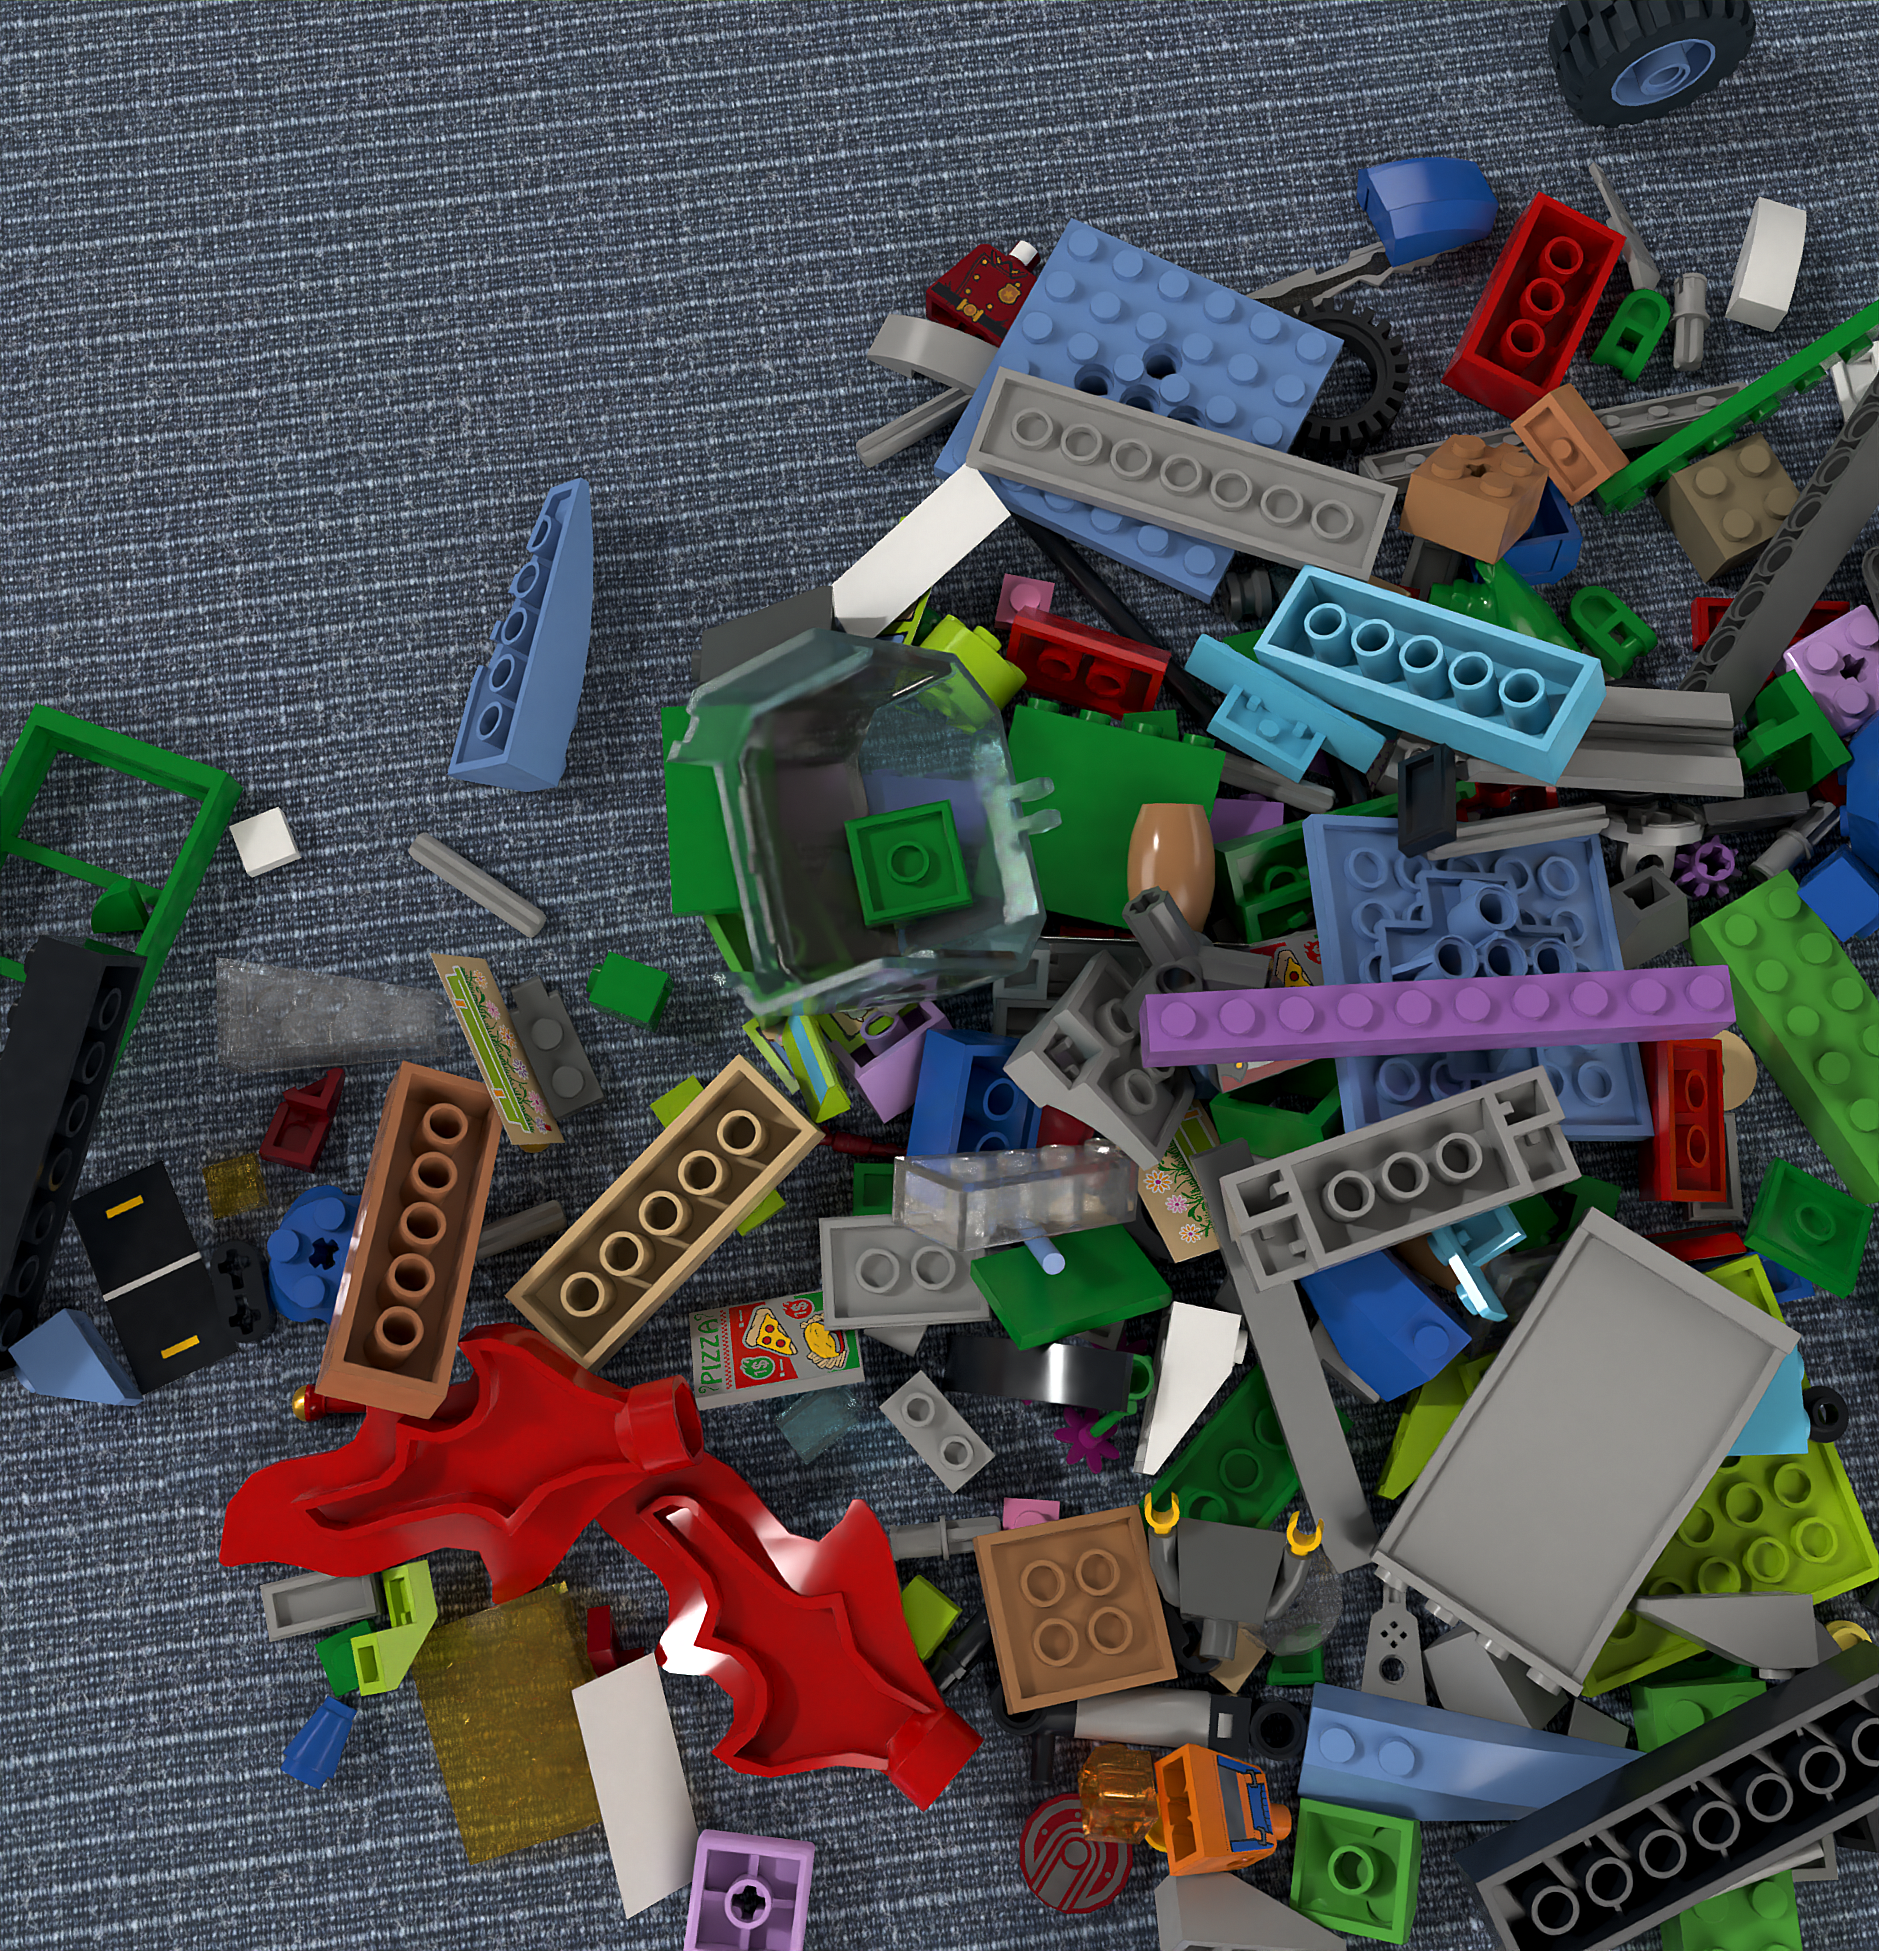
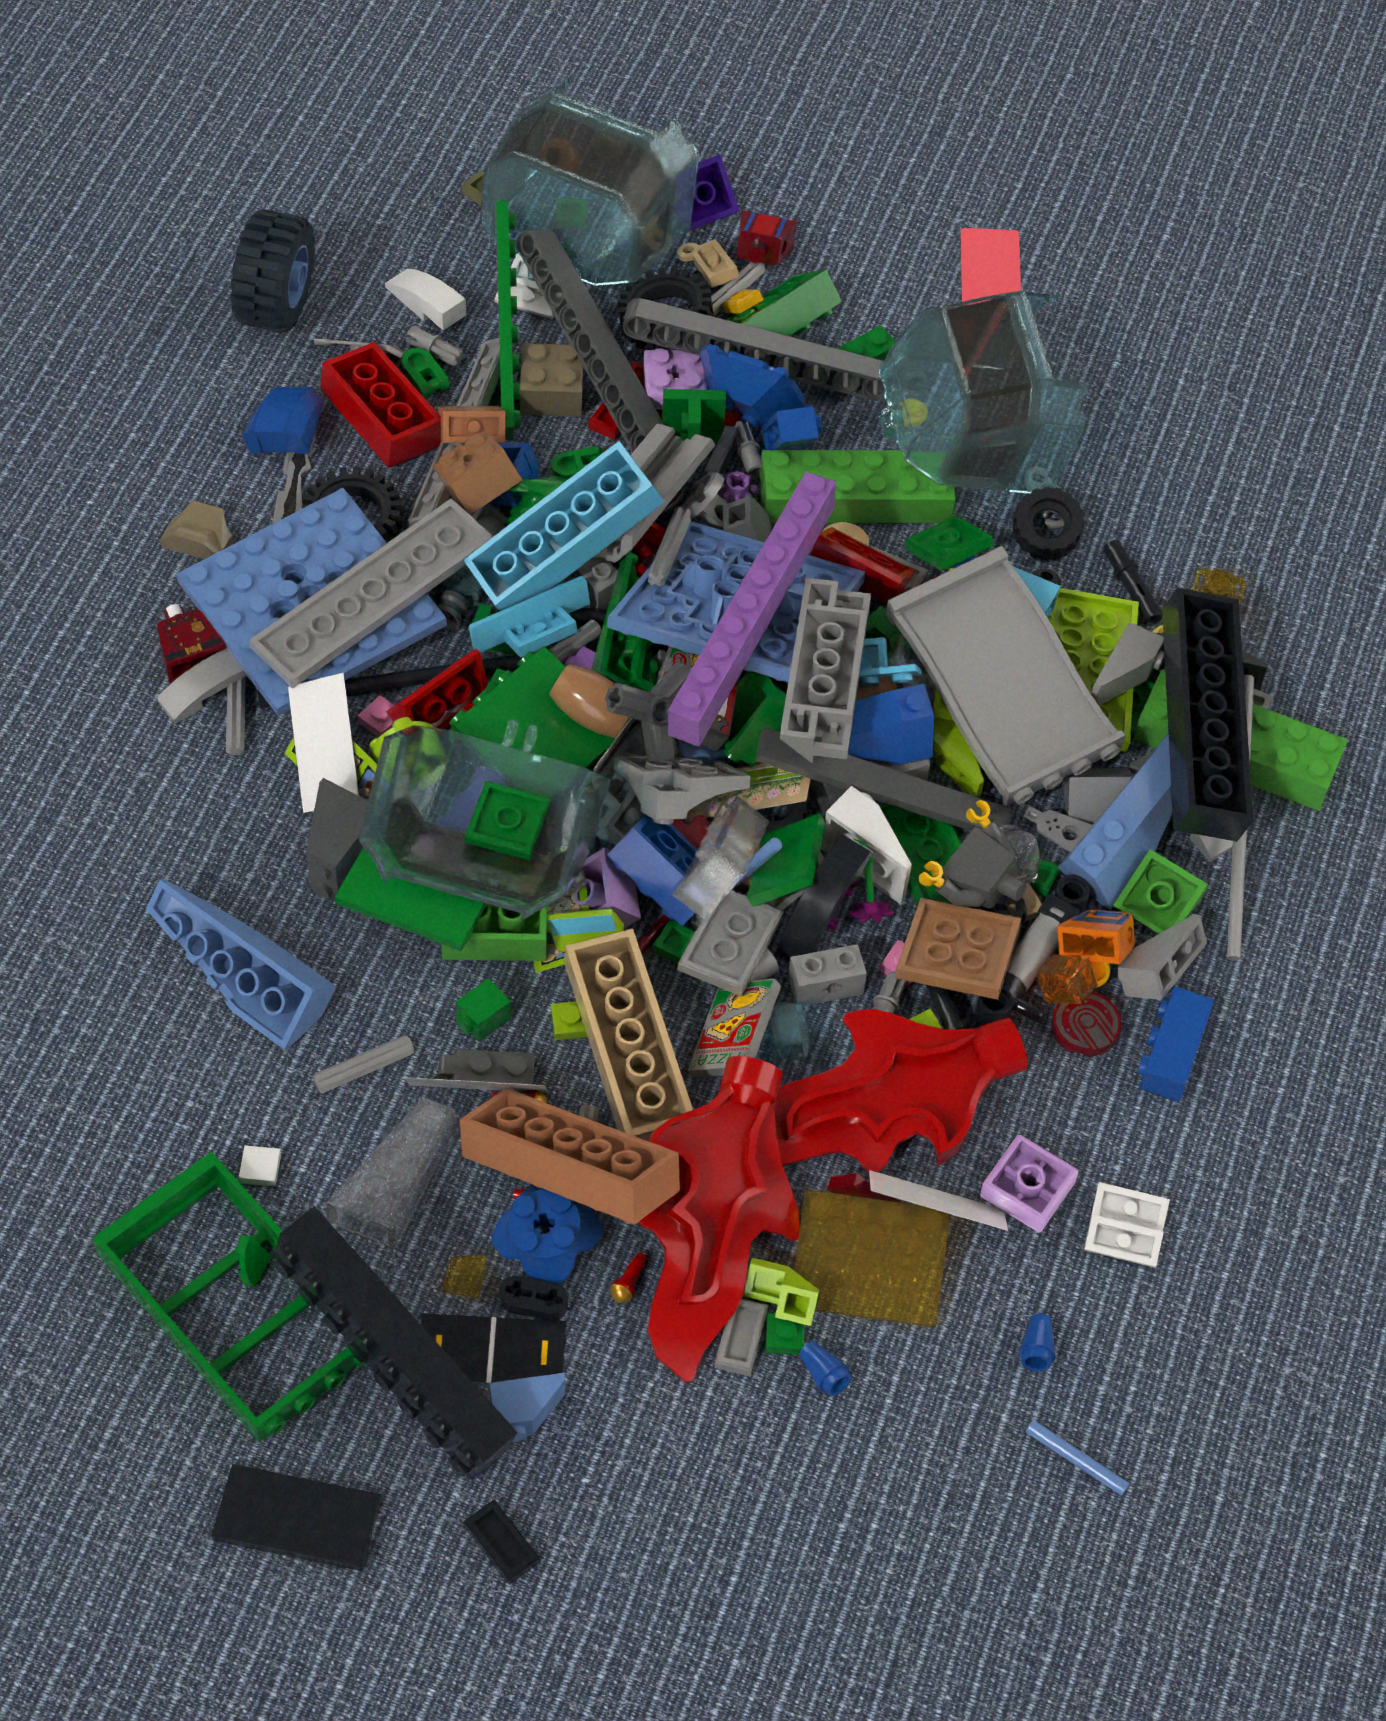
camera: 65 degrees left, 20 degrees down
dark red slope [258,1067,346,1174] -> none
black tile [1398,743,1457,859] -> none
none -> dark tan slope [160,500,233,559]

